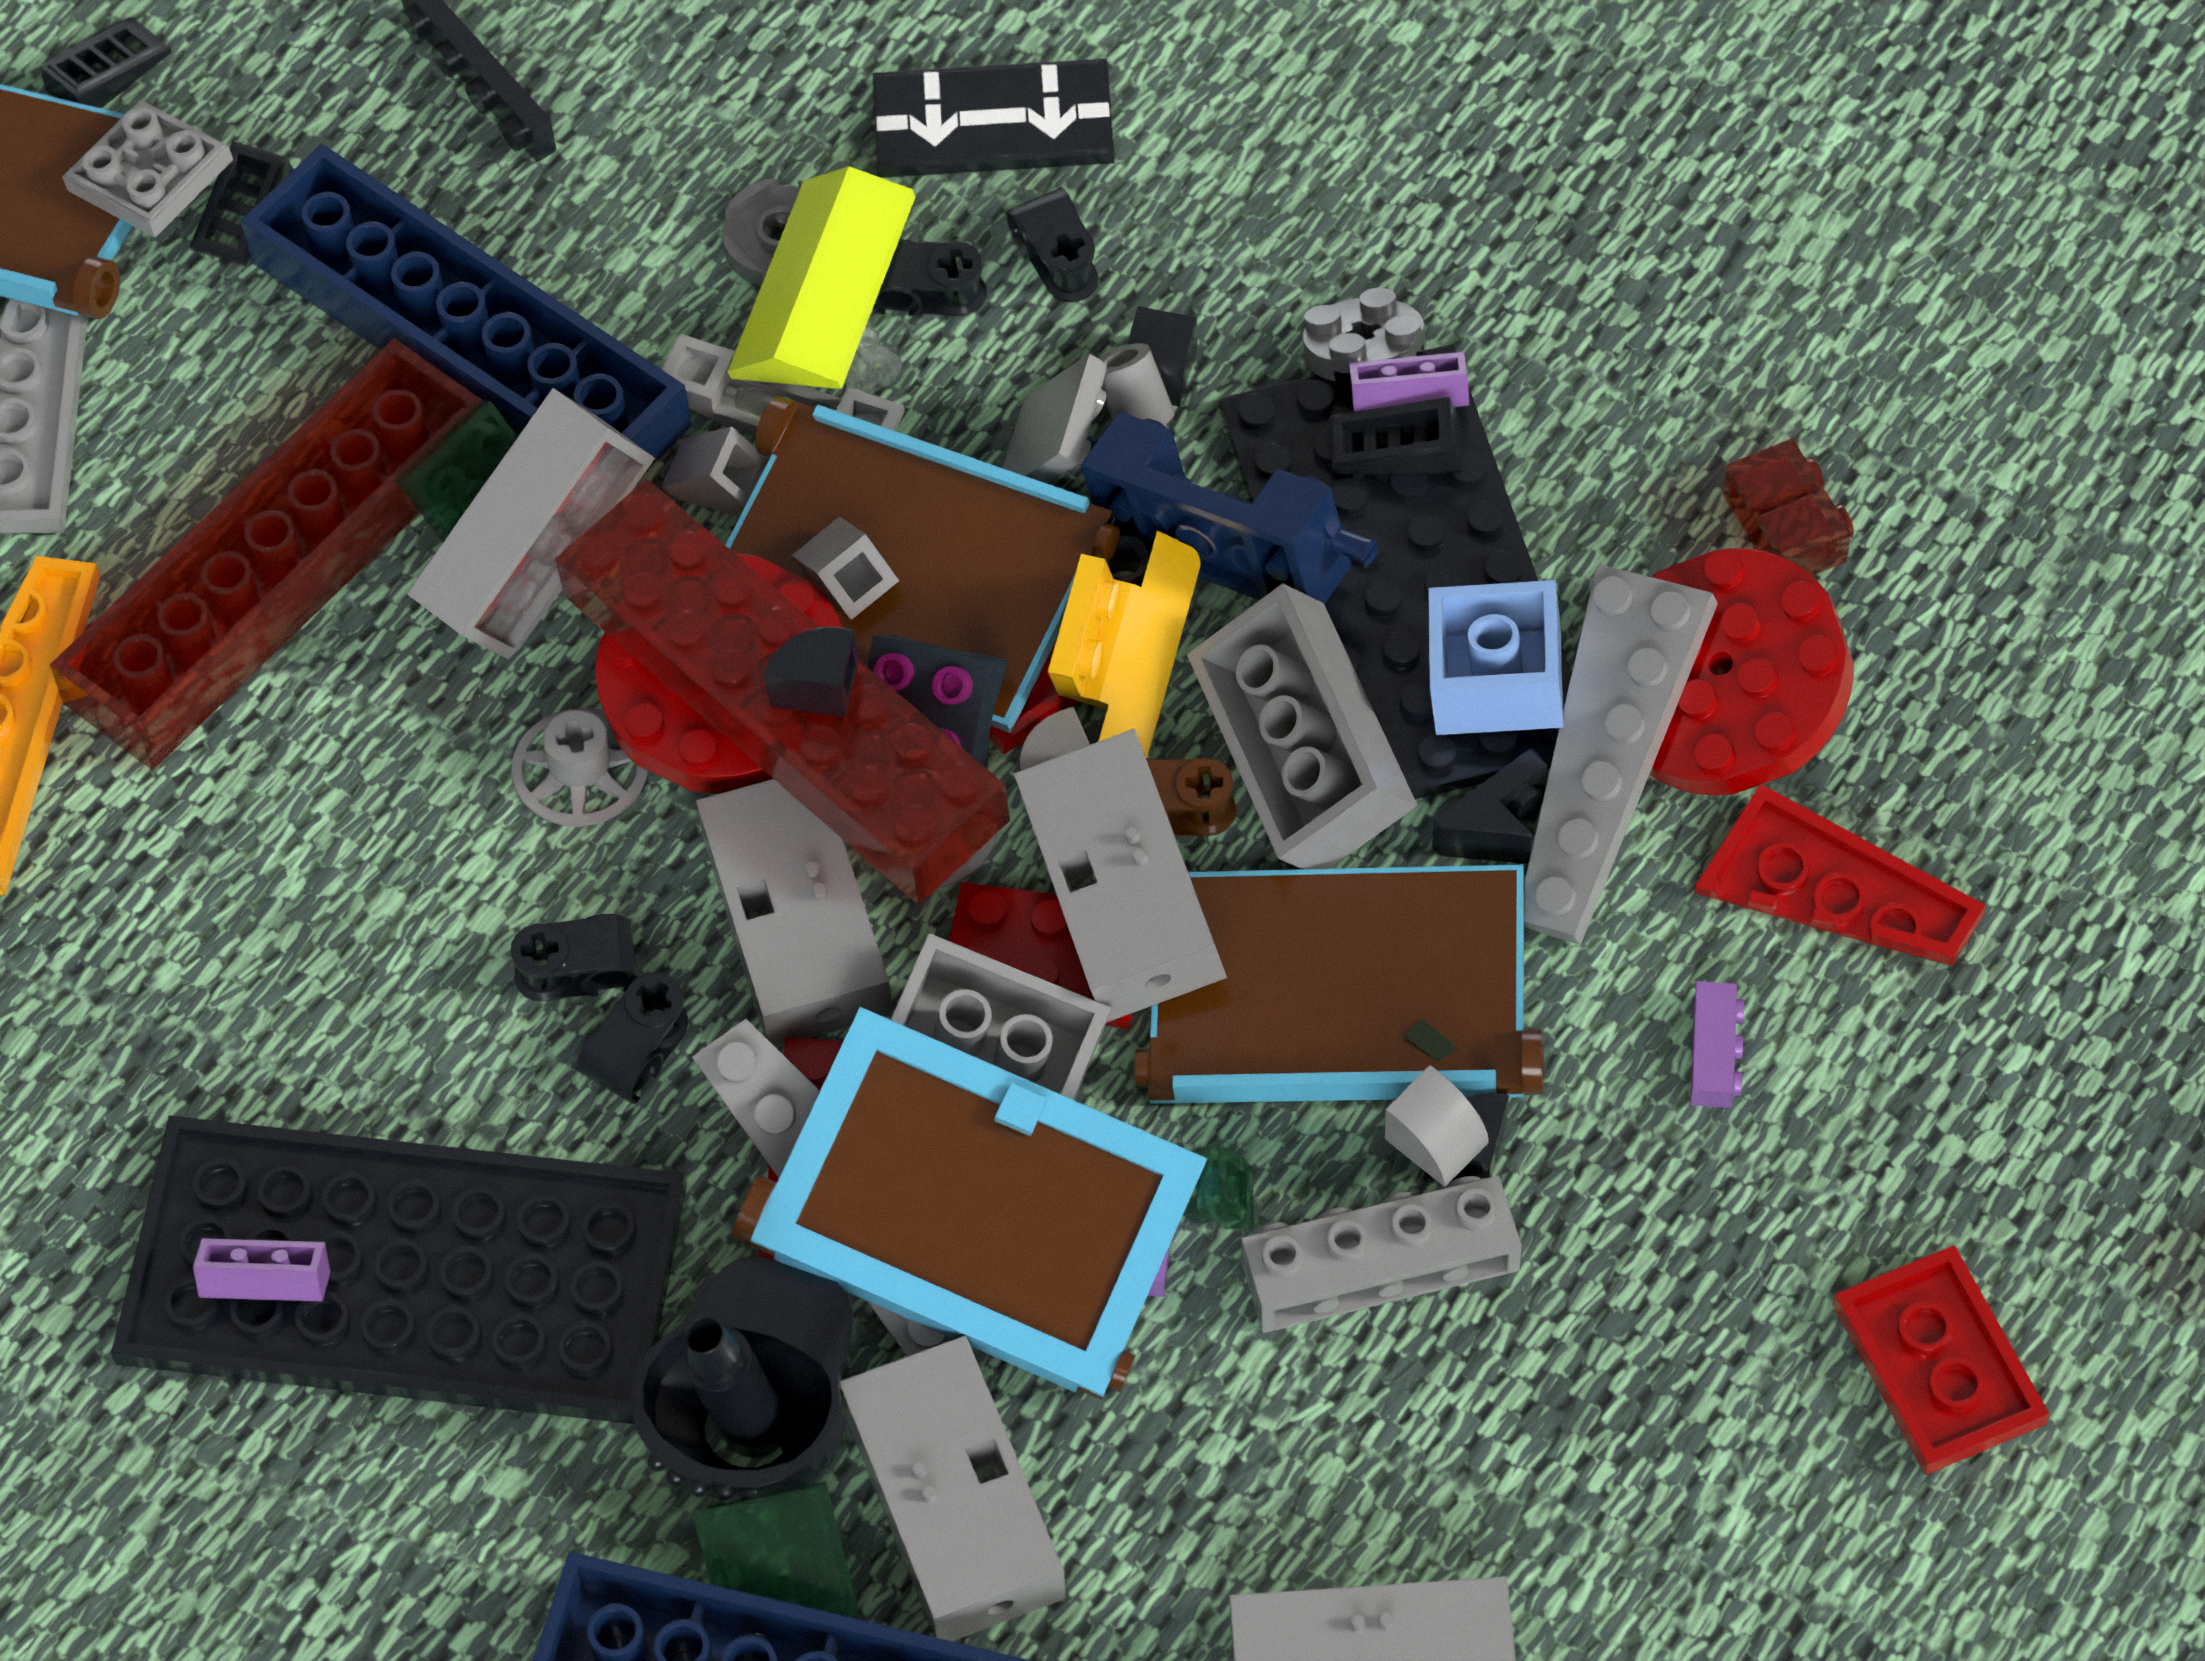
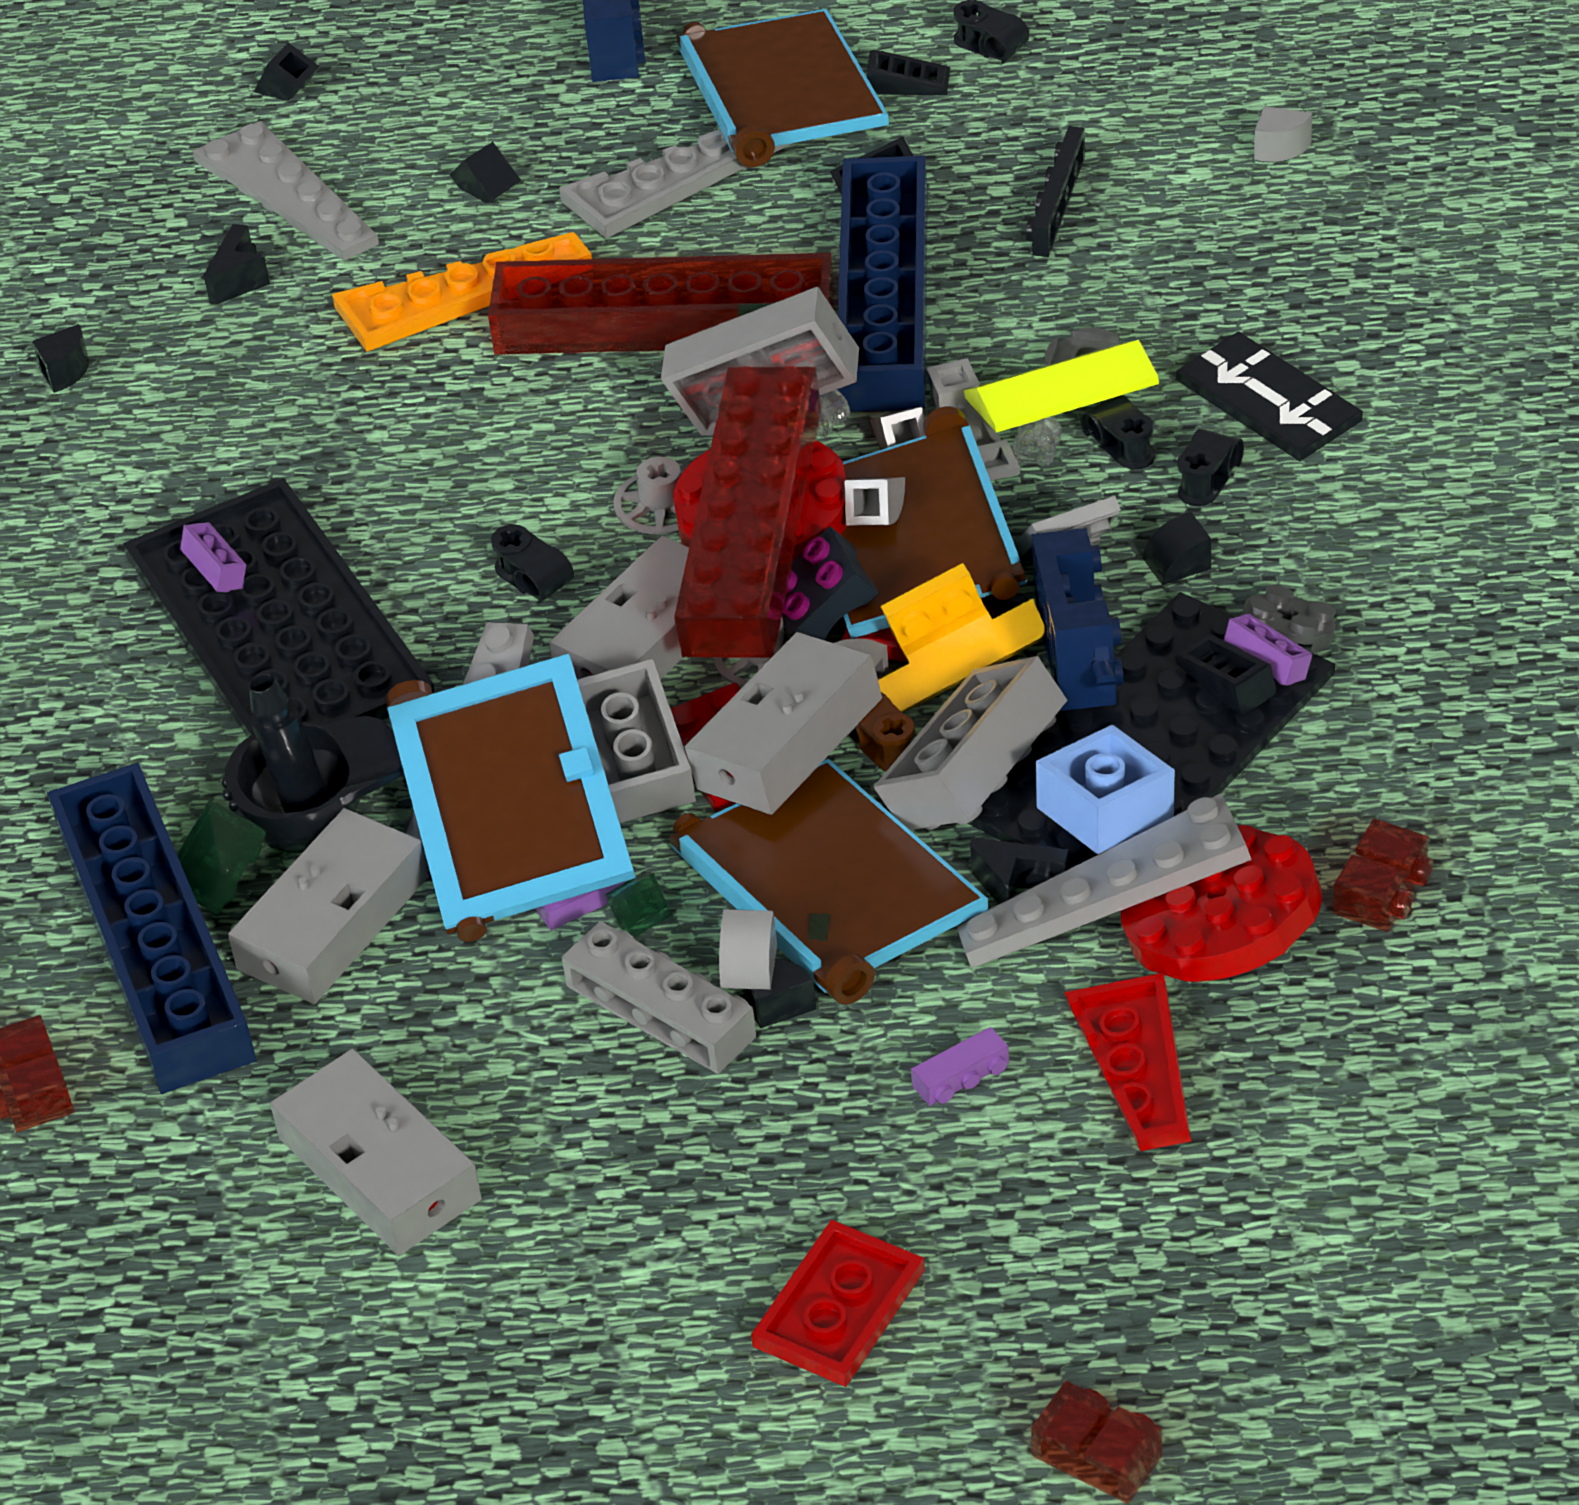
camera: 55 degrees right, 15 degrees down
light grey tile [62,99,233,238] -> none
black piece [576,973,688,1104] -> none
black brick [763,627,859,717] -> none
light grey brick [1099,343,1175,427] -> none

